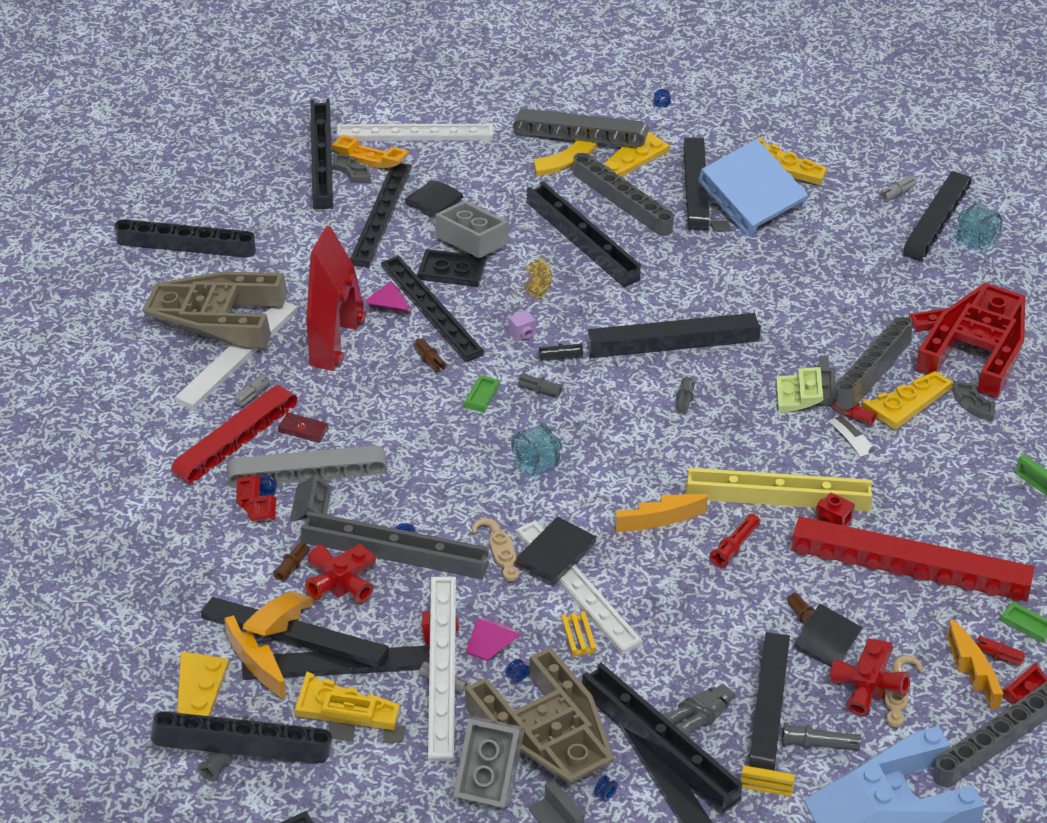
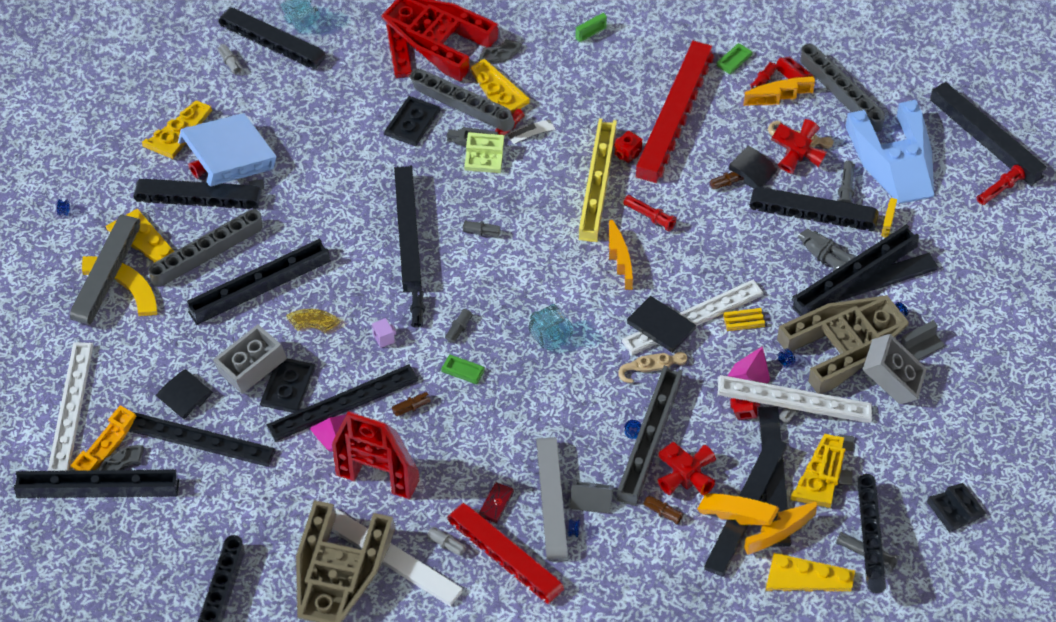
camera: 85 degrees left, 10 degrees up
red tile [236,476,277,522] -> none
none -> black tile [384,95,441,147]

